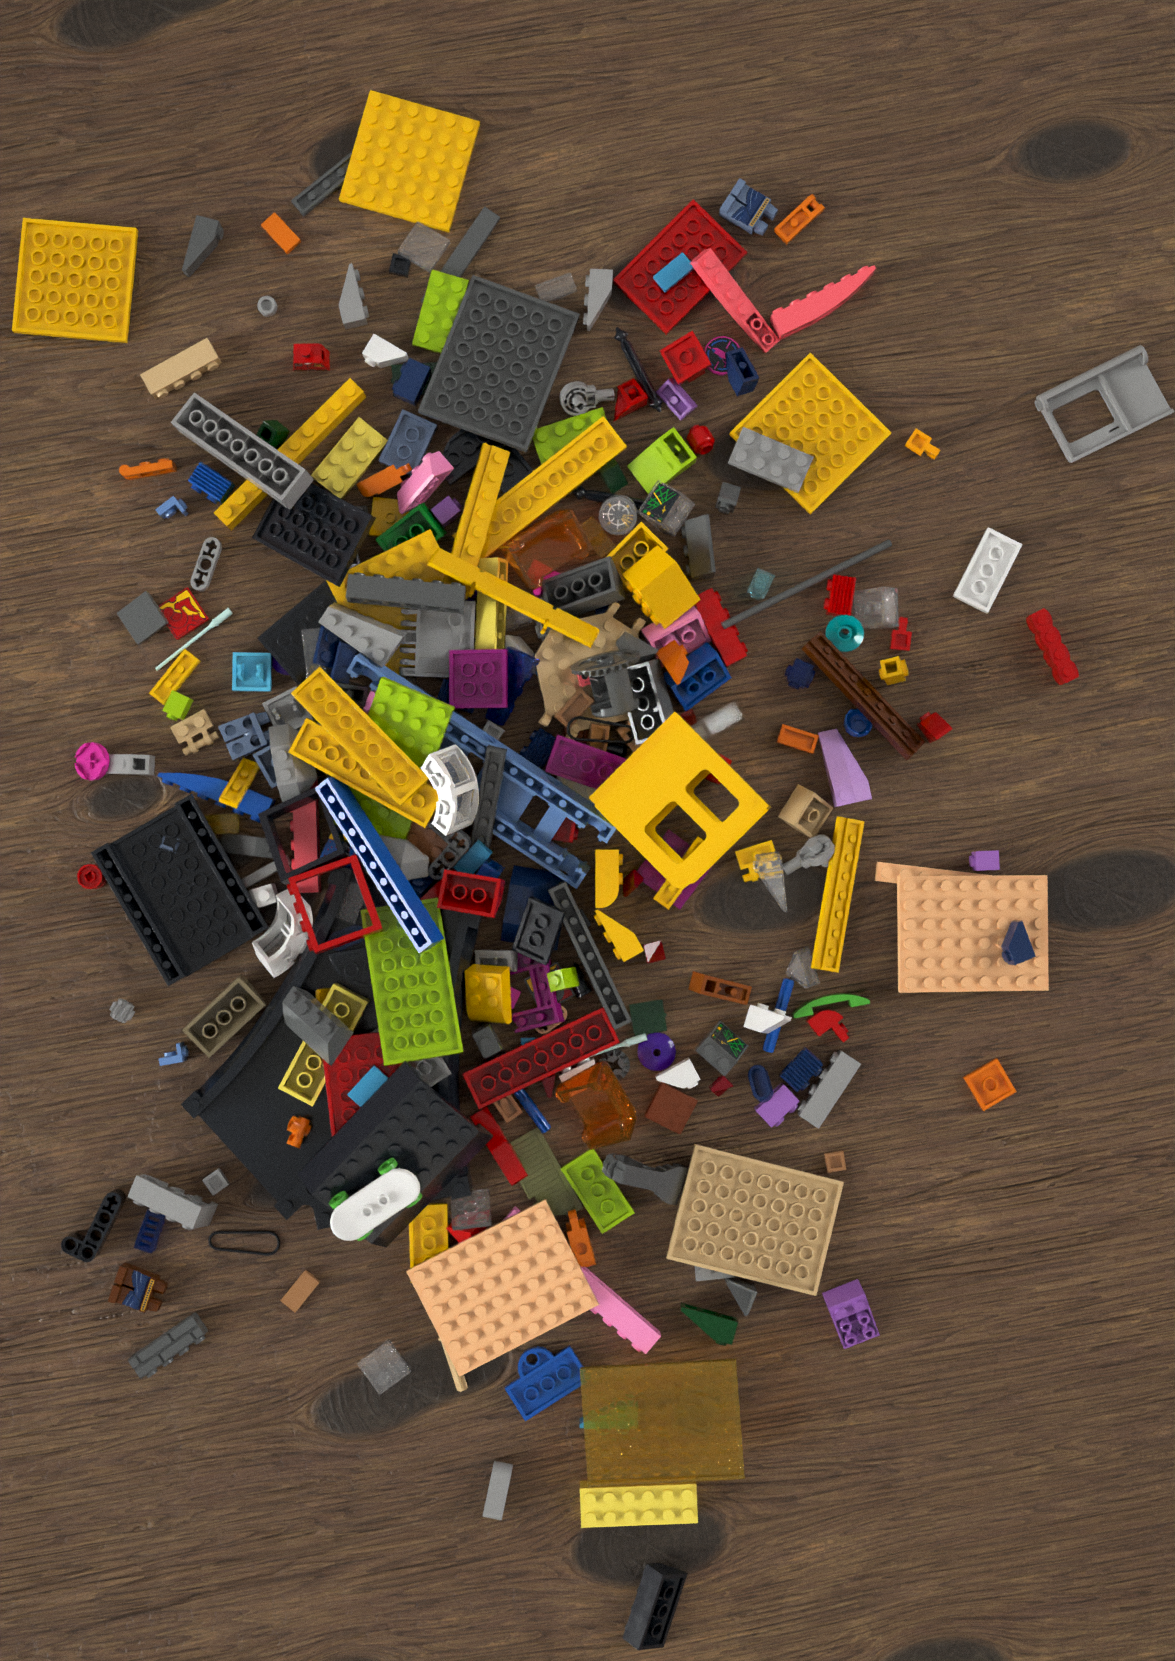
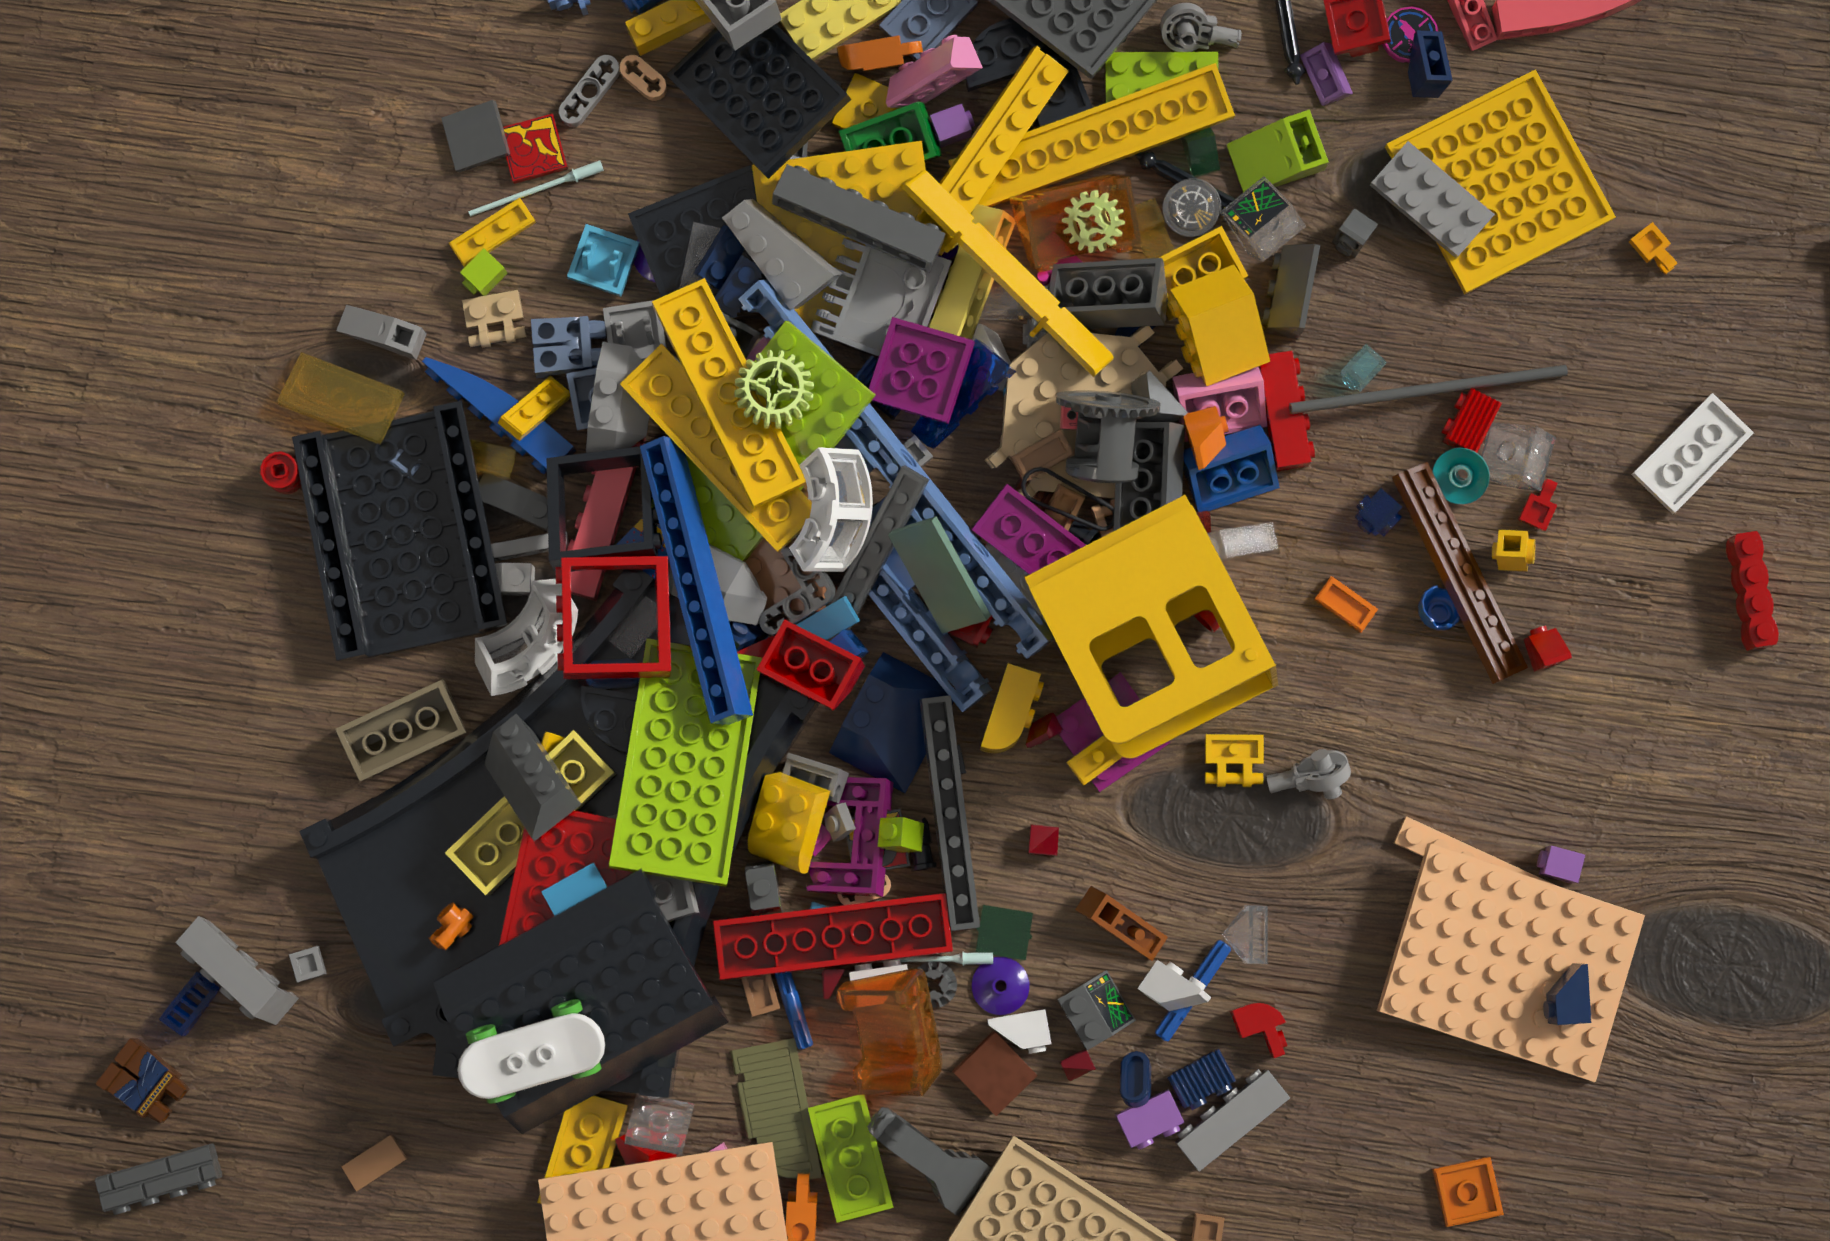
camera: 15 degrees right, 5 degrees down
black beam [61,1189,126,1262] -> none
dark pink tile [75,742,110,781] -> none
light grey gear [109,998,135,1023] -> none
medium blue bracket [159,1042,189,1066] -> none
black piece [208,1231,280,1256] -> none
red slope [471,1107,528,1186] -> none
black plate [512,896,566,965] -> none
dark blue brick [519,728,556,769] -> none
yellow slope [594,909,644,962] -> none
red slope [613,378,648,422] -> none
red head [686,425,715,455] -> none
clear slope [753,851,787,912] -> none
tan slope [778,784,833,838] -> none
bright green slope [792,993,870,1018] -> none
yellow plate [811,816,864,973] -> none
lavender wedge [818,729,872,807] -> none
none -> clear yellow tile [276,352,405,444]
none -> light nougat beam [620,55,667,101]
none -> yellowish green gear [734,350,814,429]
none -> light grey plate [823,802,856,842]
none -> sand green tile [888,516,991,634]
none -> yellowish green gear [1062,190,1125,253]

